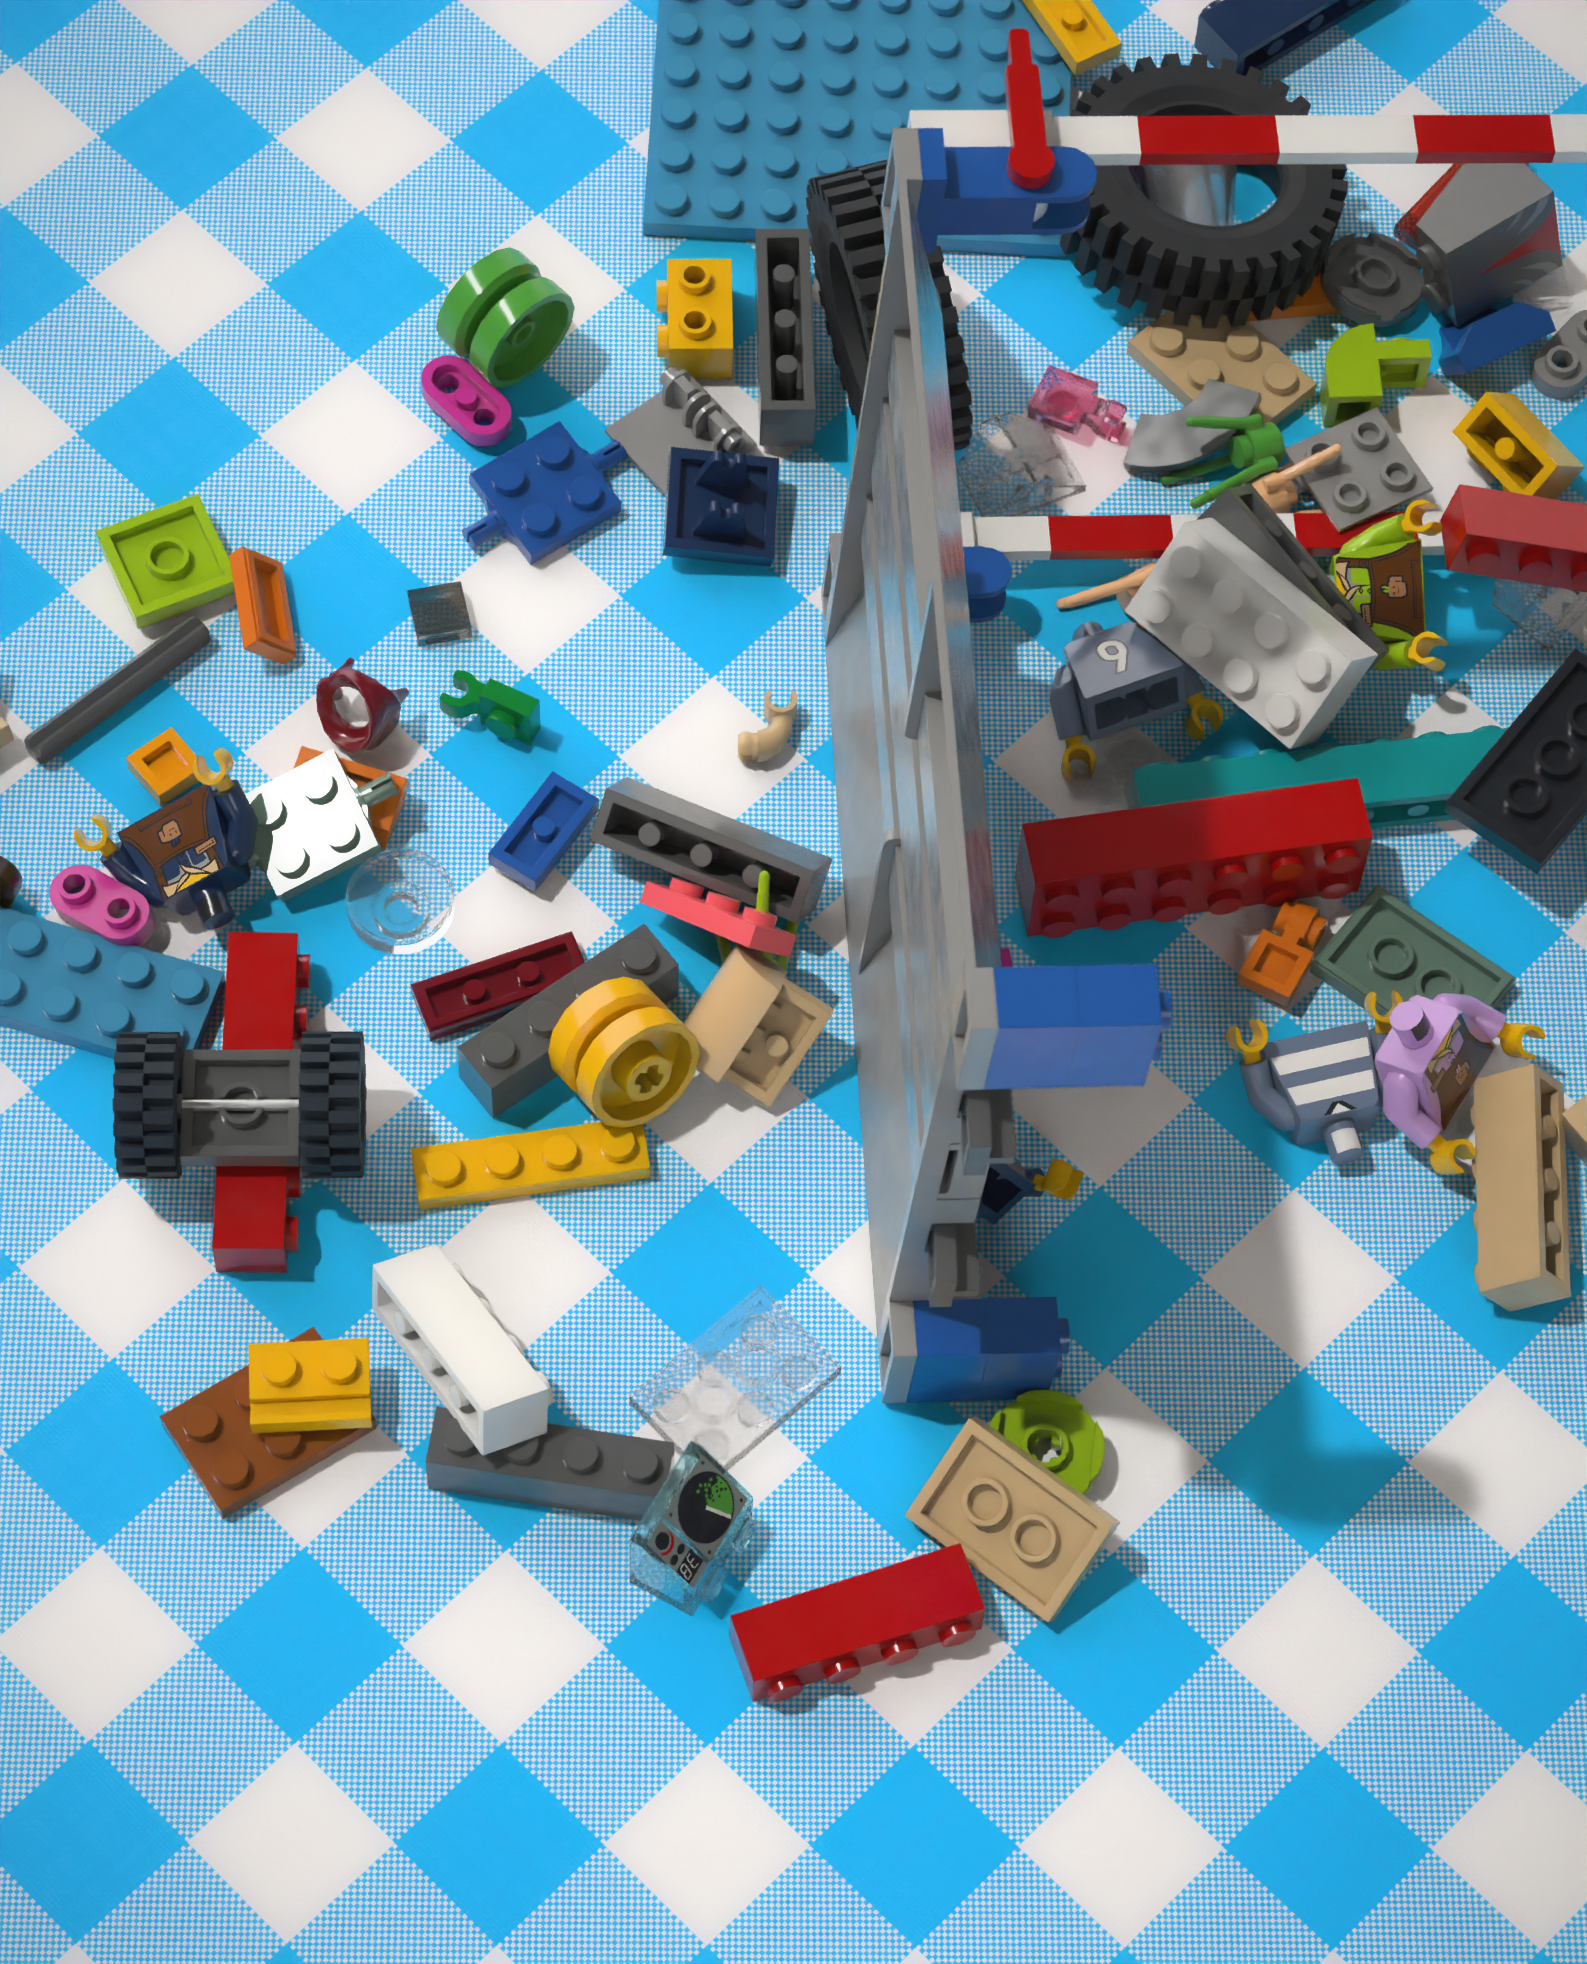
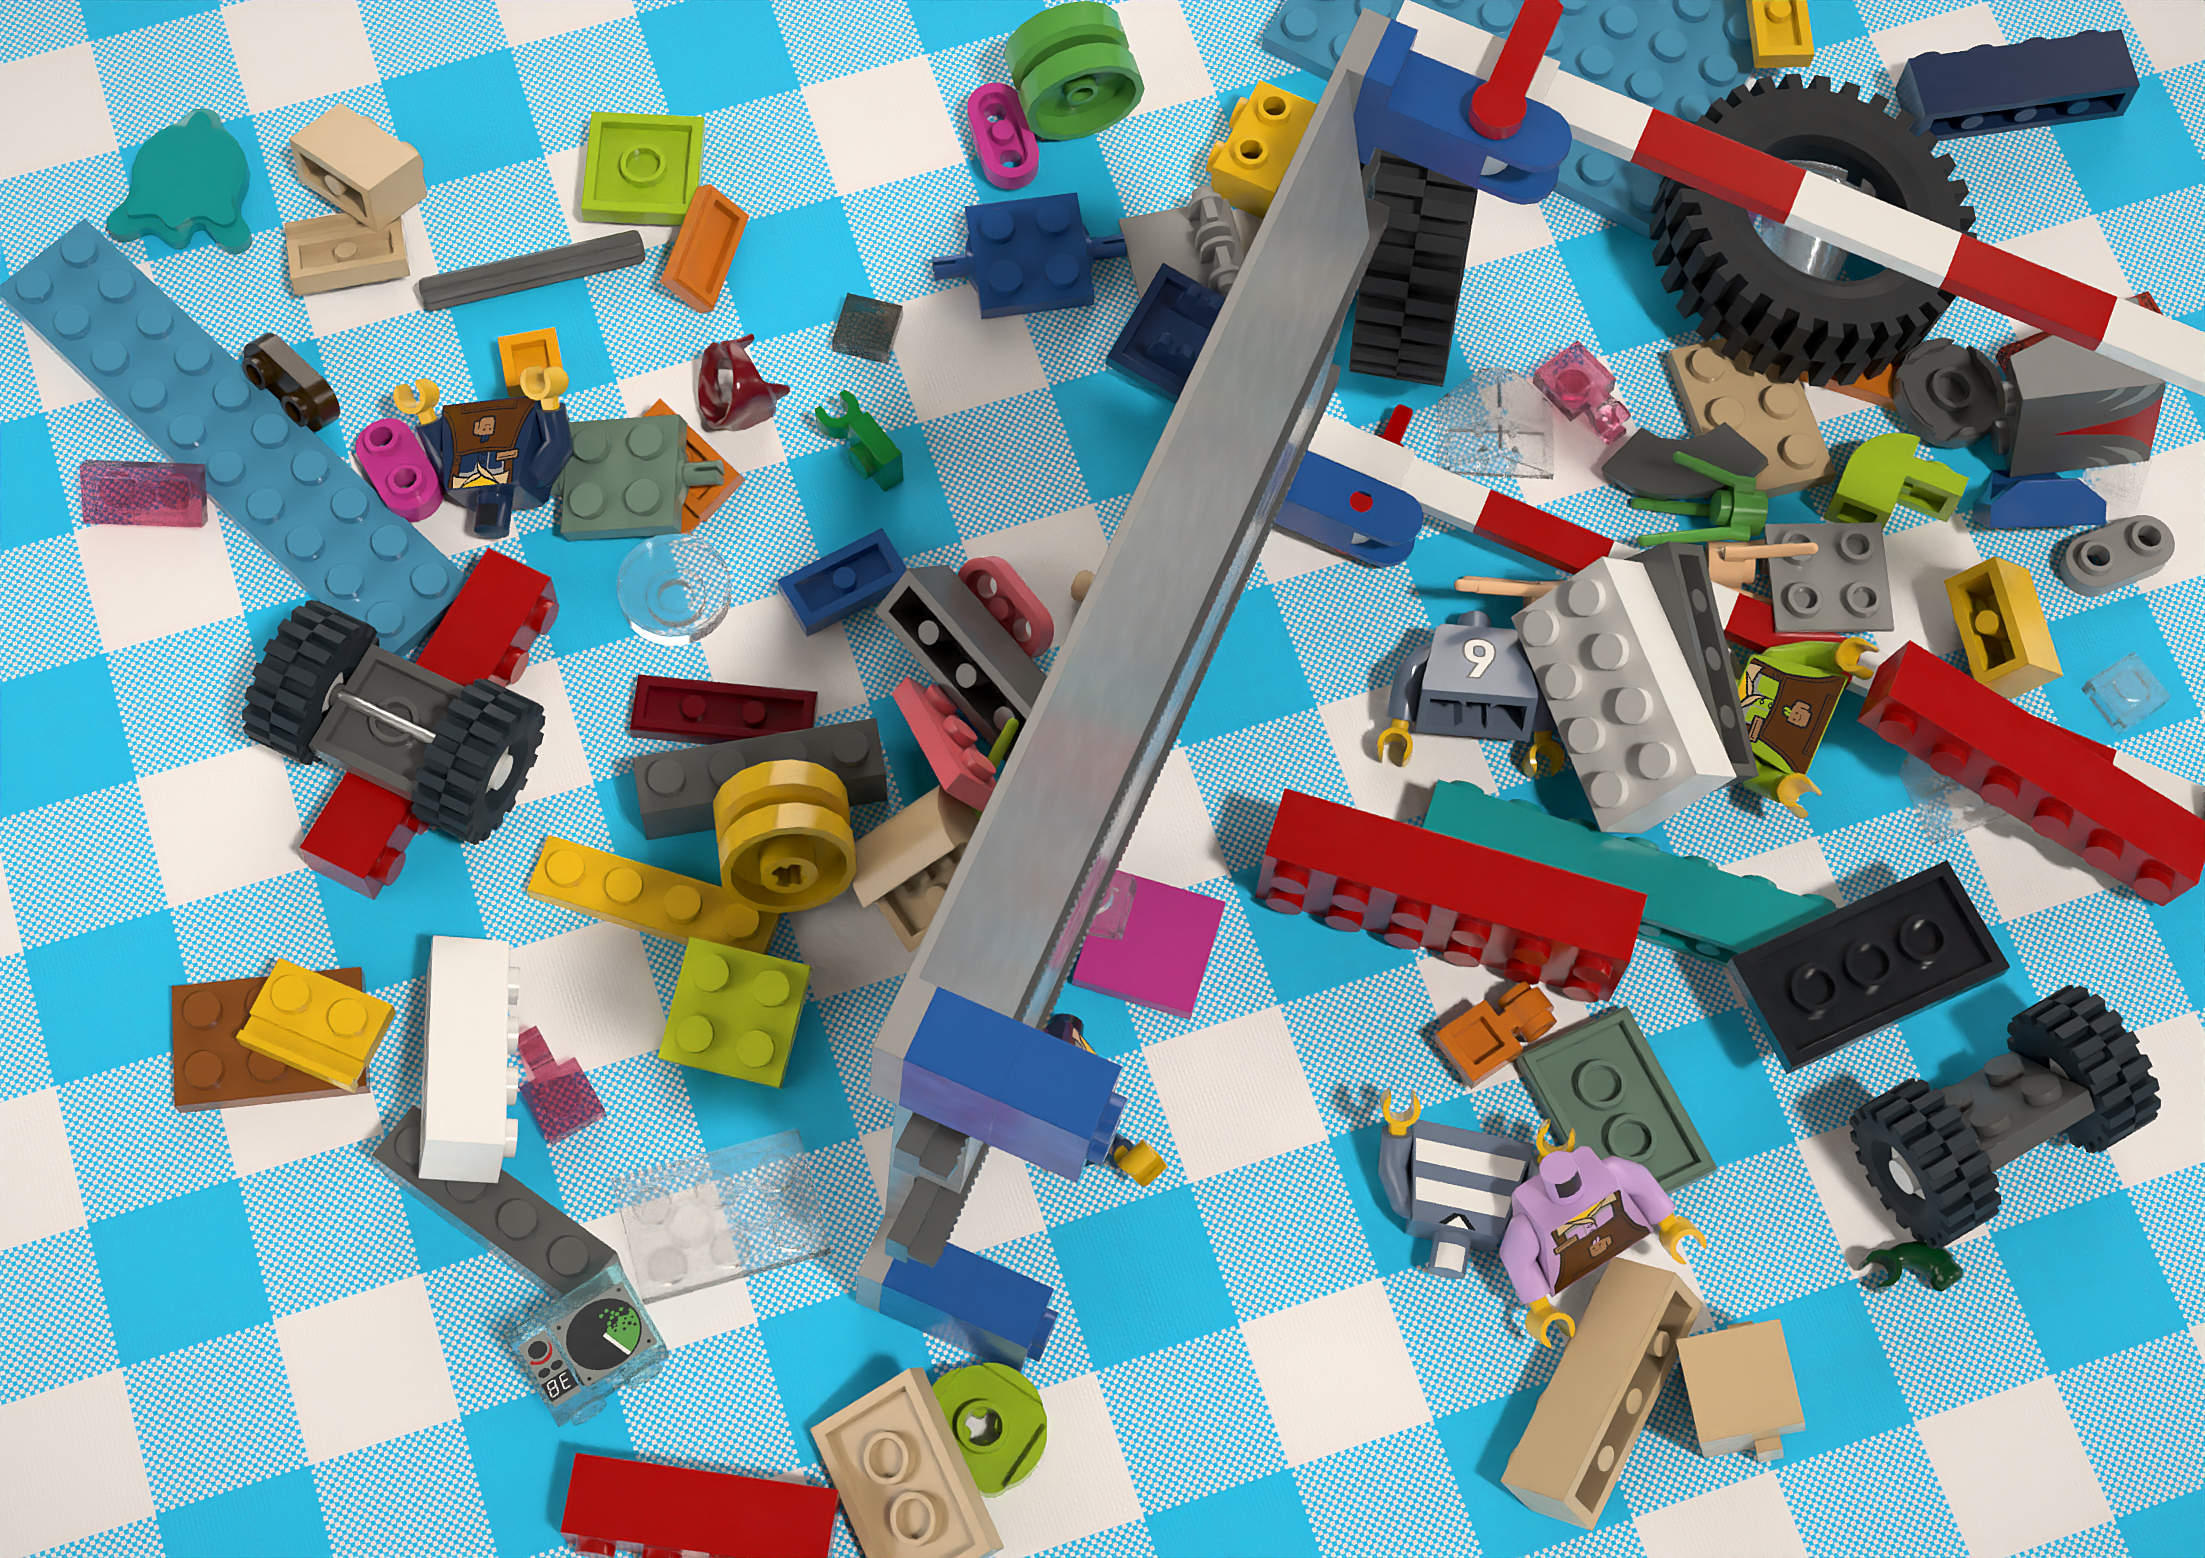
camera: 25 degrees right, 5 degrees up
none -> clear pink plate [517,1026,607,1146]
none -> neon yellow plate [658,937,813,1089]
none -> coral plate [957,556,1054,659]

